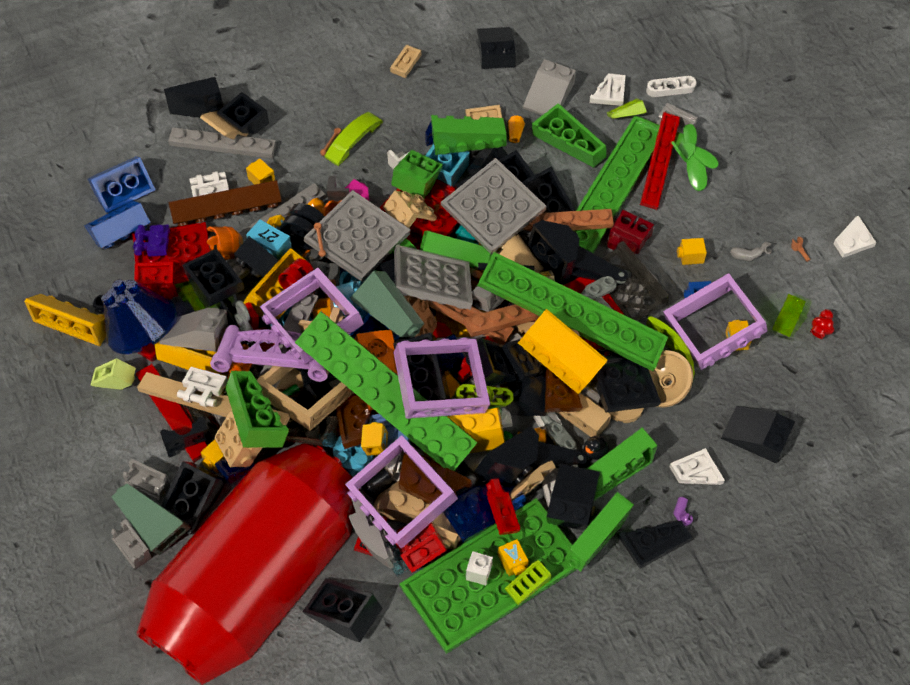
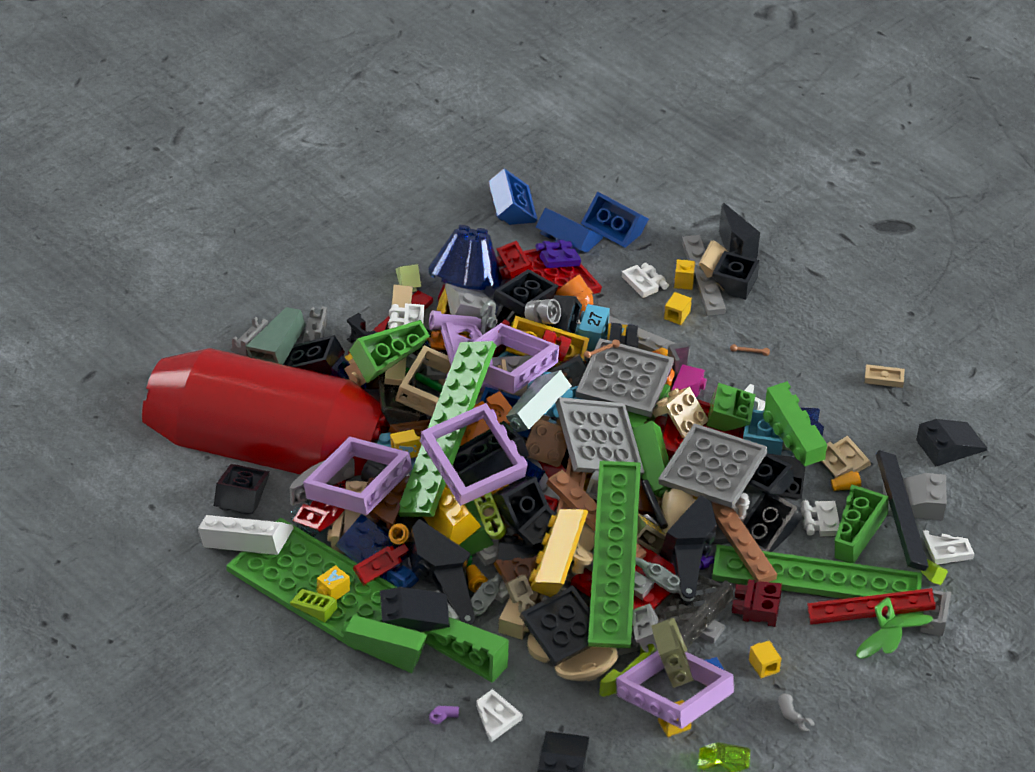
camera: 70 degrees right, 15 degrees down
yellow slope [24,294,111,346] -> none
reddish brown brick [169,180,282,226] -> none
lime slope [325,112,382,166] -> none
white brick [466,551,493,585] -> none
tan slope [509,461,556,501] -> none
black animal [584,436,609,460] -> none
black wing [617,521,693,569] -> none
white beam [646,76,696,97] -> none
nougat hand [791,237,811,262] -> none
none -> white slope [198,515,294,555]
none -> light orange cone [389,524,410,544]
none -> blue slope [489,168,538,225]
none -> dark tan plate [505,575,536,614]
none -> light grey wheel [525,299,561,325]
none -> light grey hinge [632,604,659,652]
none -> olive window [651,617,694,688]
none -> yellow brick [674,259,695,290]
none -> white plate [800,500,840,537]
none -> black tile [876,450,929,571]

